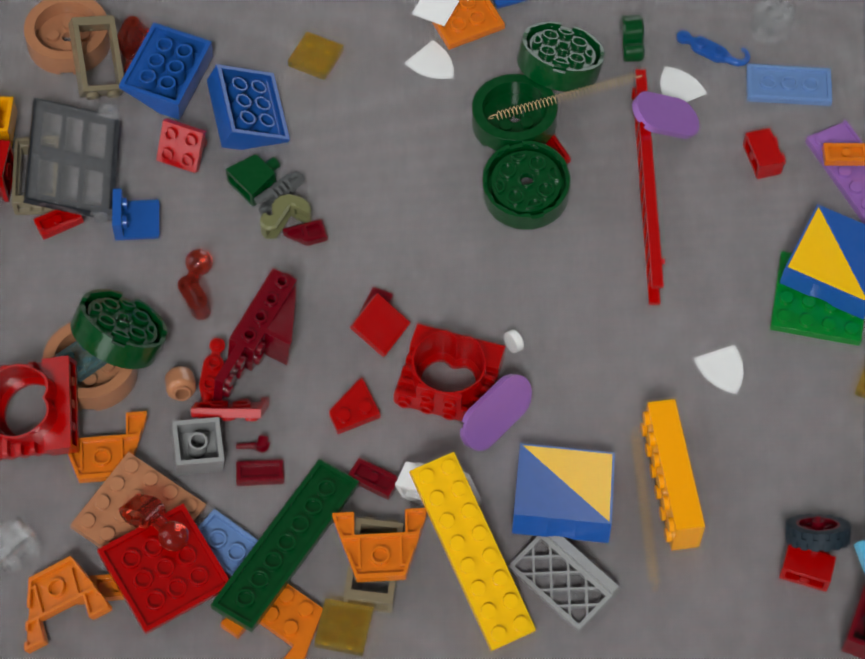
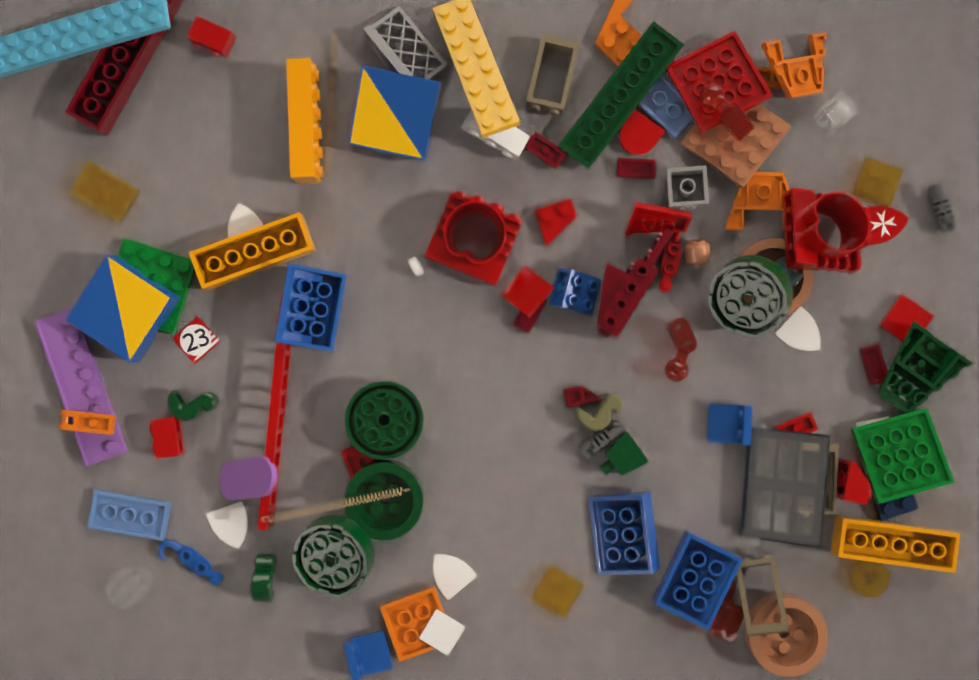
camera: 175 degrees left, 30 degrees up
red plate [156,118,207,173] -> none
dark red hand [236,435,271,453] -> none
clear yellow plate [314,598,374,657] -> none
orange wing [332,508,427,583] -> none
medium lavender tile [460,374,532,451] -> none
black wheel [785,513,851,552] -> none
none -> dark green animal [167,390,219,421]
none -> sticker [173,316,220,364]
none -> light orange brick [189,212,316,291]
none -> blue slope [274,263,347,352]
none -> blue bracket [549,268,601,316]
none -> red tile [619,110,666,155]
none -> white sticker [775,306,821,351]

